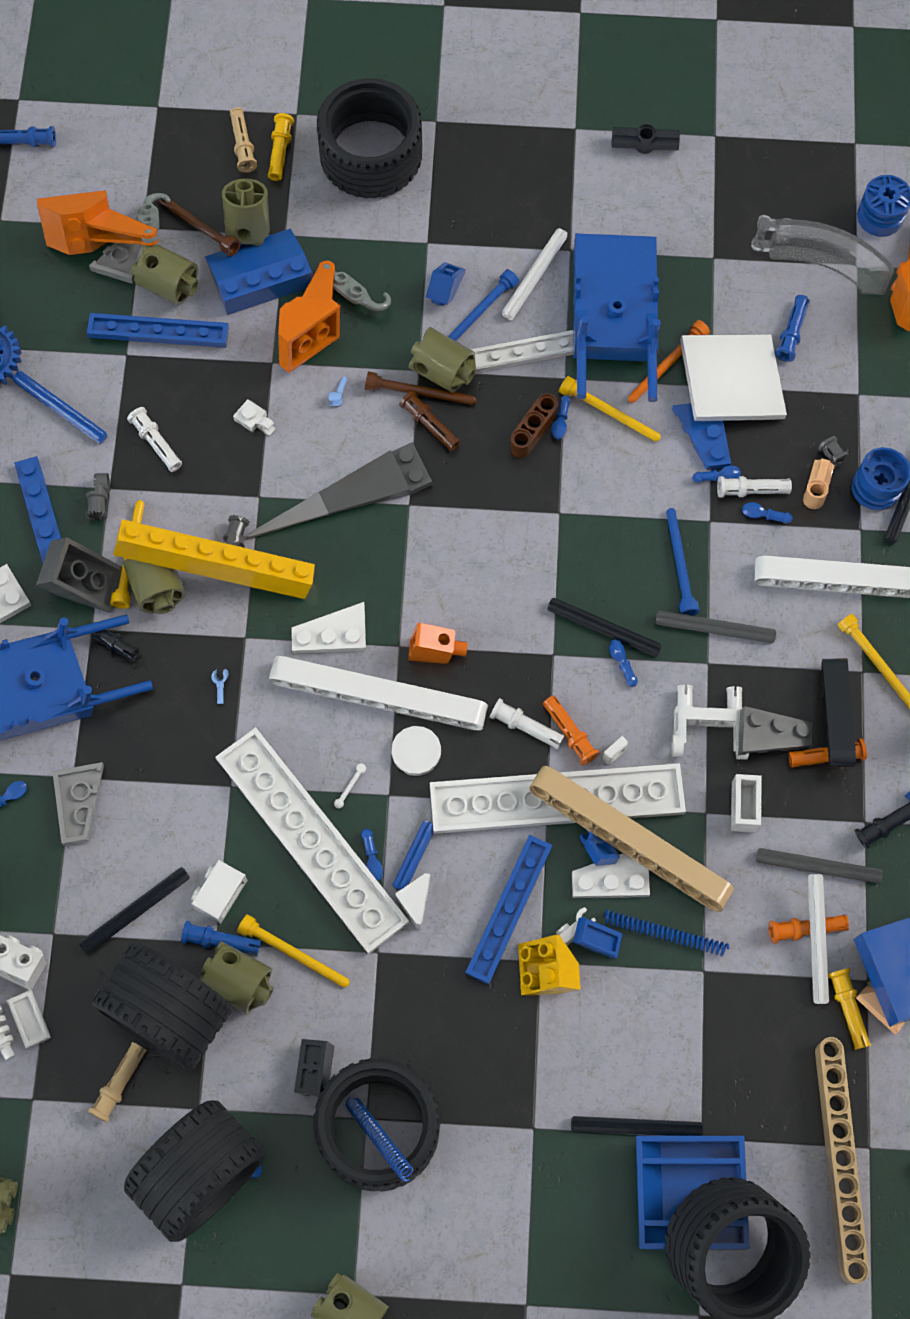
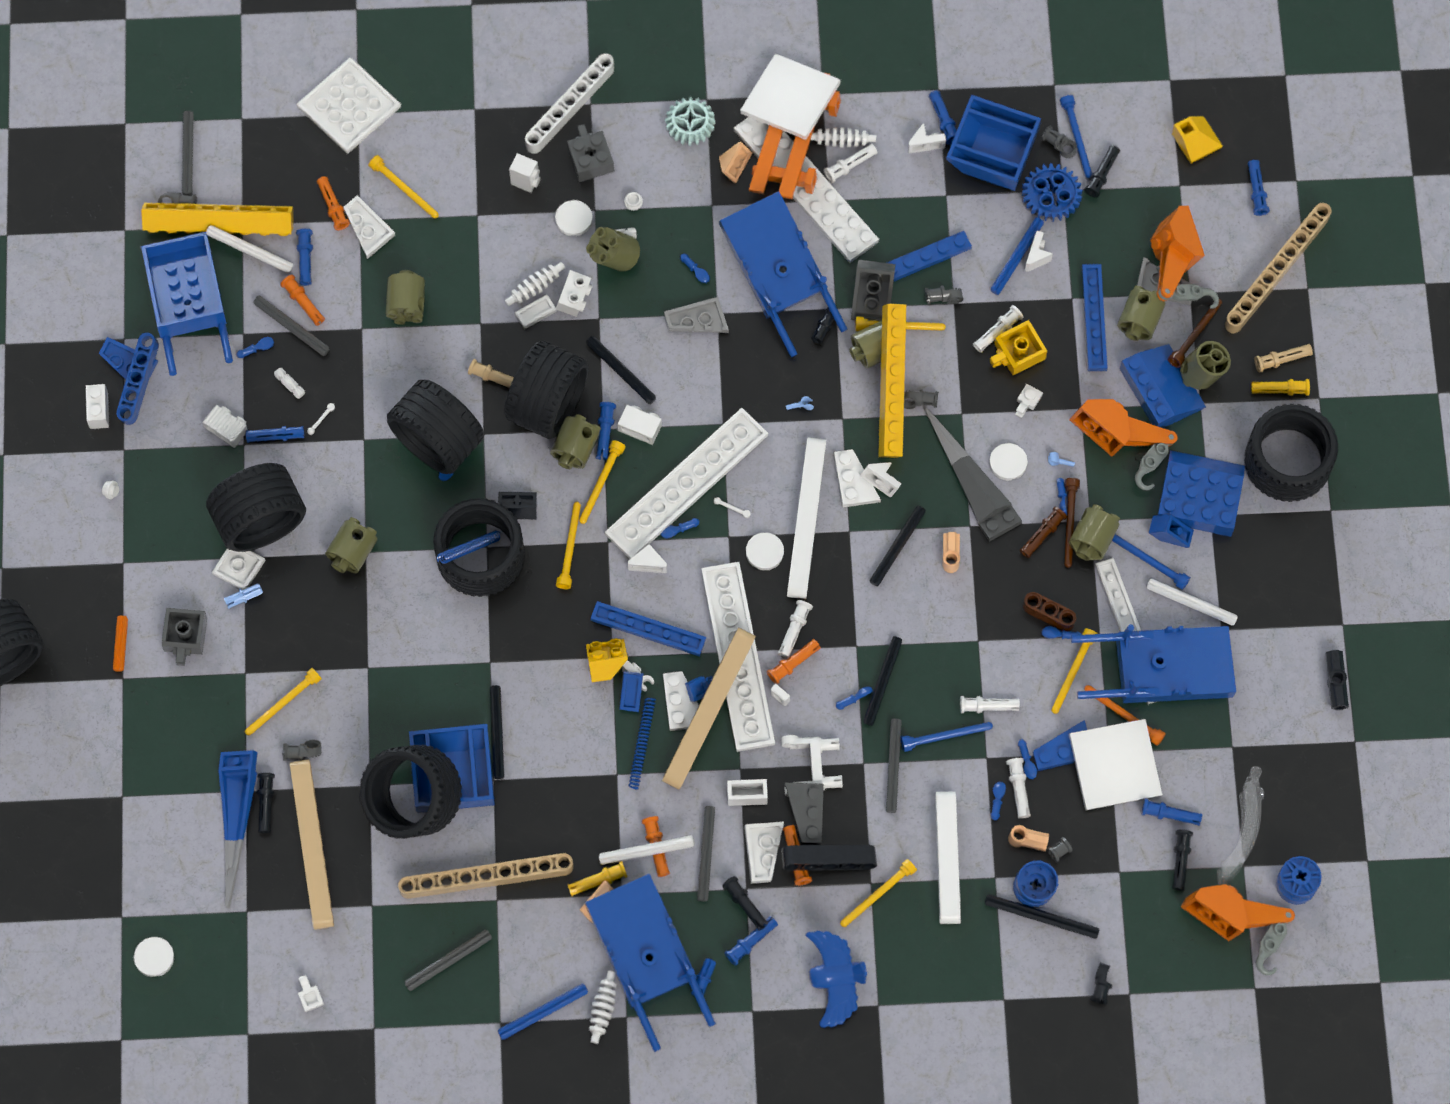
camera: 85 degrees right, 0 degrees up
blue axle [392,821,434,891] -> none
orange torso [408,622,467,664] -> none
none -> yellow piece [556,502,581,589]
none -> white wing [744,822,784,883]
none -> white slope [860,462,901,498]
none -> black axle [870,505,926,587]
none -> light nougat piece [942,532,960,573]
none -> white pin [960,696,1020,713]
none -> white tile [989,443,1028,481]
none -> yellow hinge [990,320,1047,375]
none -> white slope [1025,231,1053,272]
none -> blue piece [1056,478,1067,515]
none -> blue slope [1157,450,1245,537]
none -> black pin [1172,830,1193,891]
none -> tan beam [1225,203,1331,333]

